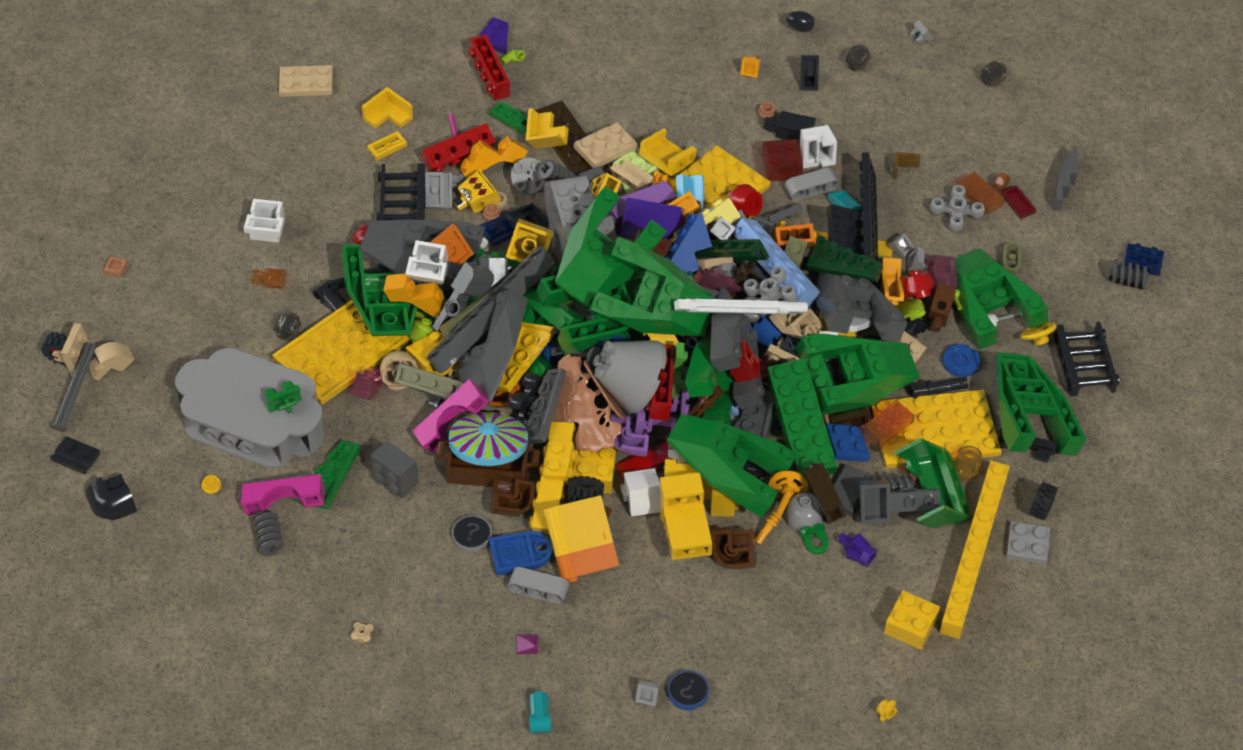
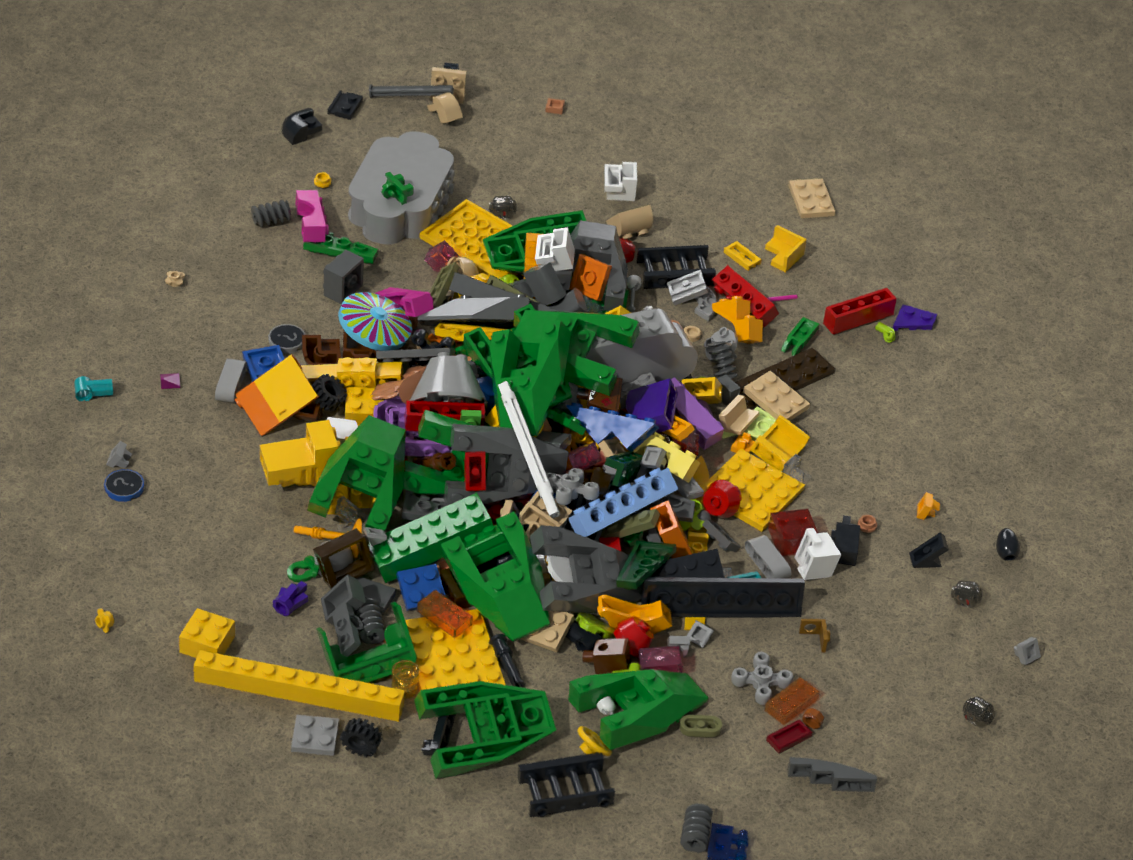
camera: 80 degrees right, 10 degrees down
clear orange plate [252,268,286,289] -> none
yellow torso [454,169,501,213] -> none
yellow panel [526,108,569,149] -> none
medium azure panel [676,174,705,213] -> none
reddish brown brick [711,529,757,570] -> none
blue tile [942,344,980,377] -> none
none -> light grey slope [363,527,387,546]
none -> tan brick [606,205,653,239]

